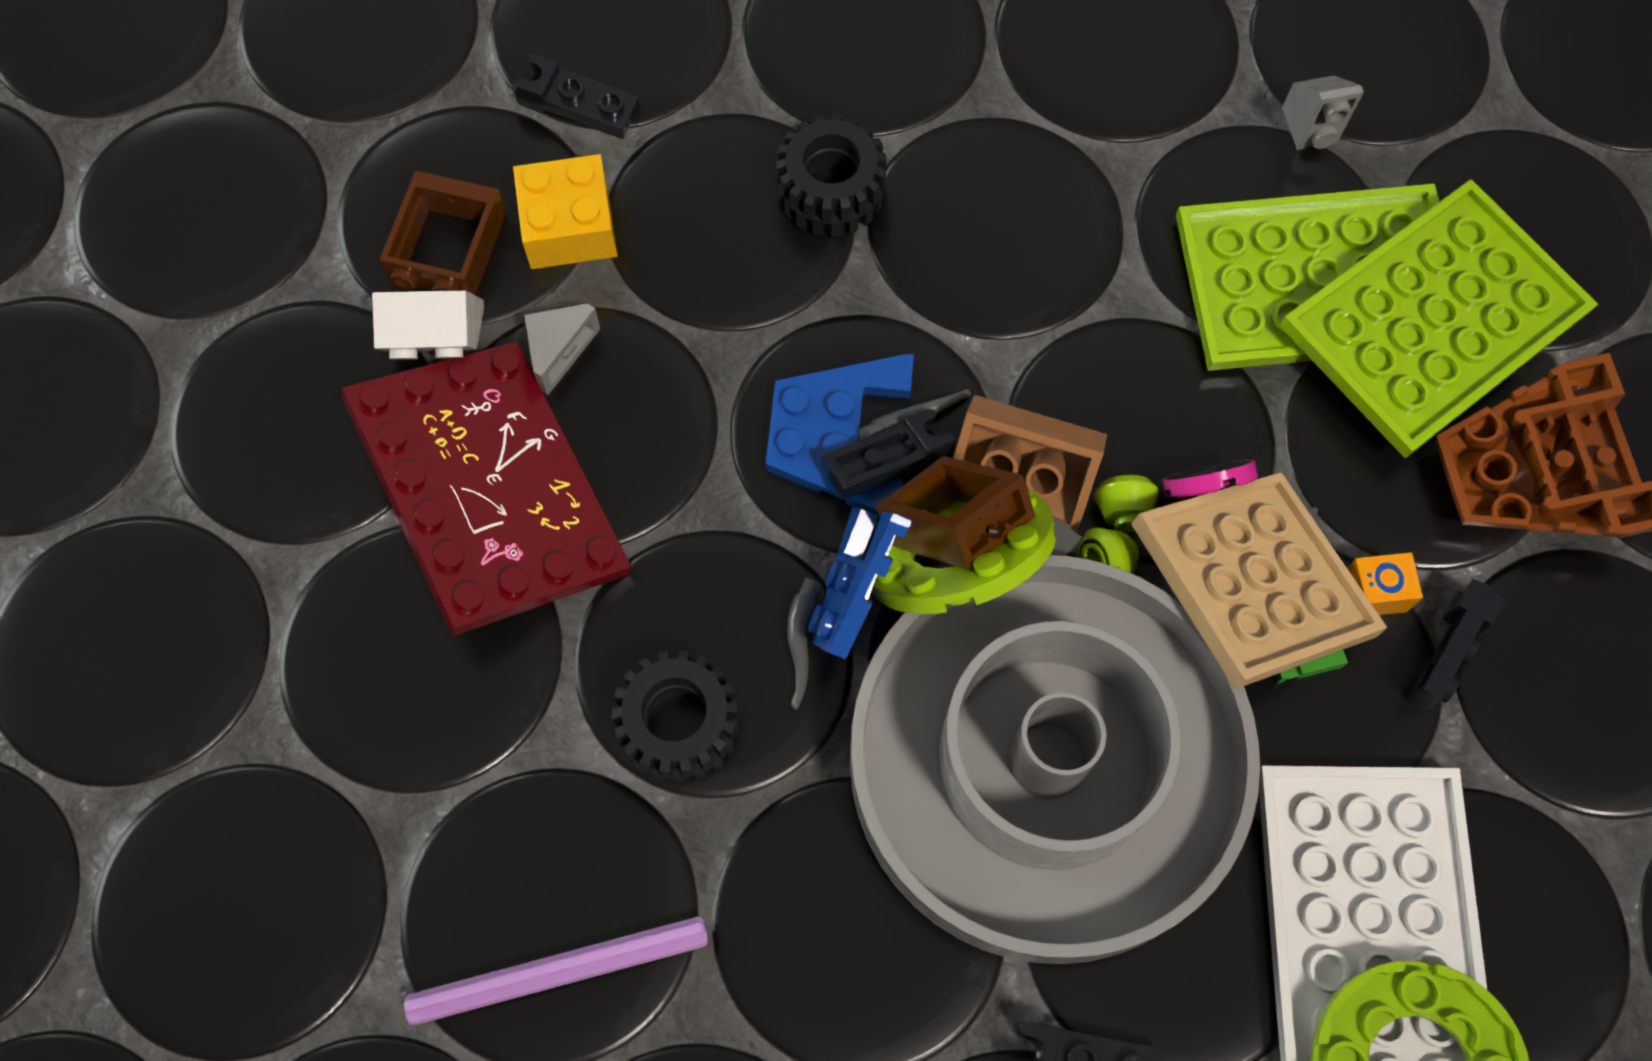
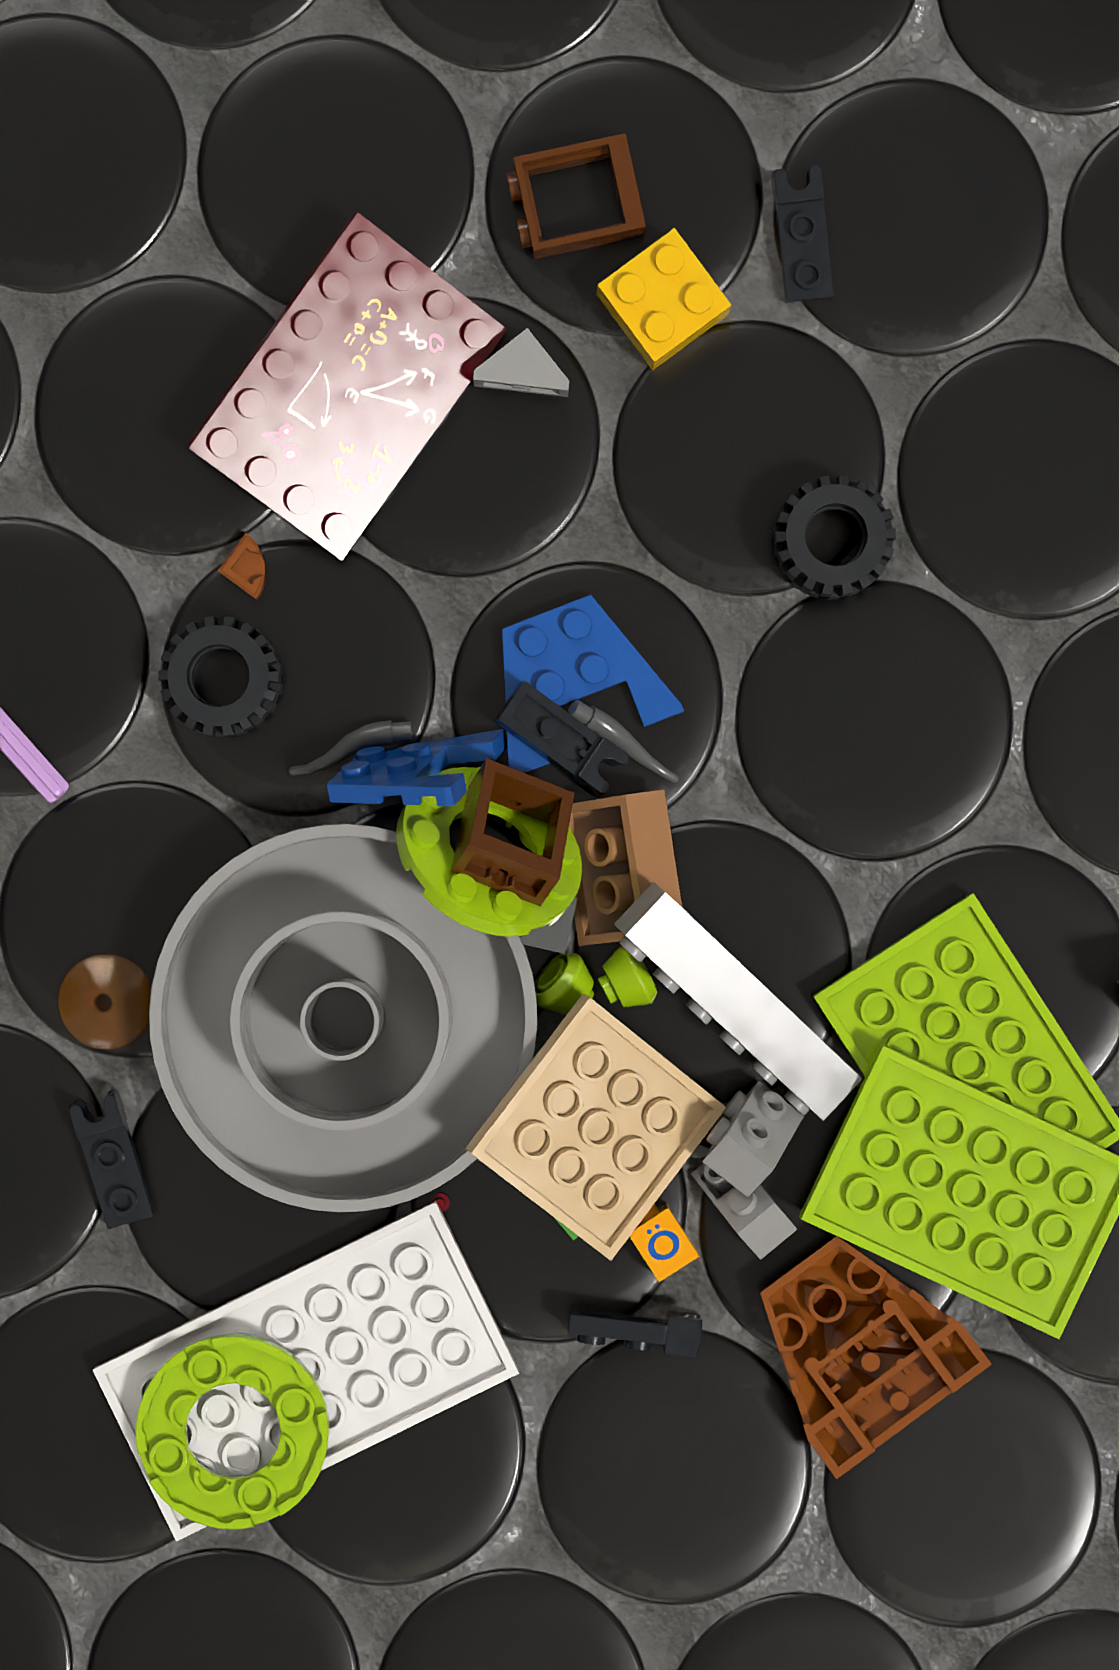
camera: 65 degrees right, 20 degrees up
white slope [372,290,484,360] -> none
dark pink tile [1161,460,1258,498] -> none
none -> clear orange dish [59,954,152,1049]
none -> dark orange tile [218,533,267,600]
none -> brick [614,882,862,1121]
none -> light grey slope [691,1163,797,1260]
none -> light grey brick [702,1081,804,1197]

